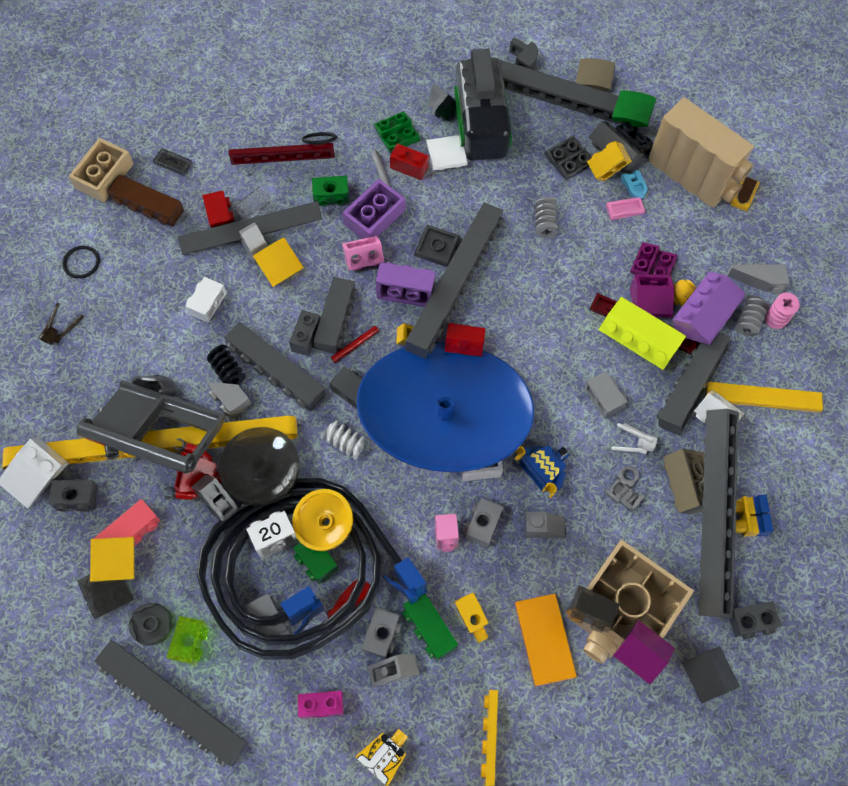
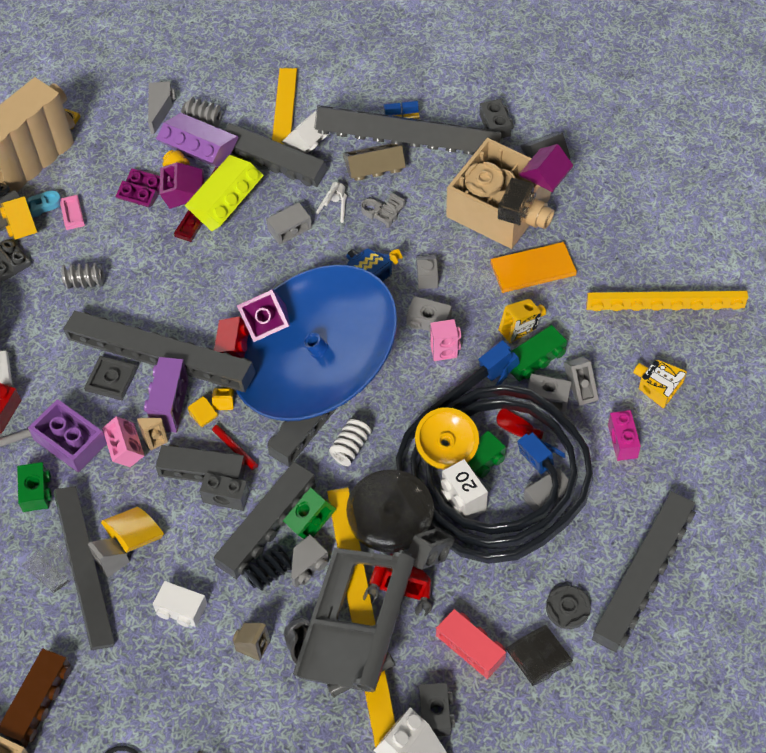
camera: 90 degrees left, 10 degrees down
yellow tile [90,537,135,582] -> none
clear neon green brick [166,616,209,666] -> none
red brick [202,190,235,228] -> none
bright pink piece [764,292,800,329] -> none
none -> tan slope [137,418,168,450]
none -> yellow slope [188,396,218,428]
none -> dark tan slope [233,623,270,661]
none -> magenta slope [237,289,290,342]
none -> green brick [283,487,336,539]
none -> tan tile [465,162,504,197]

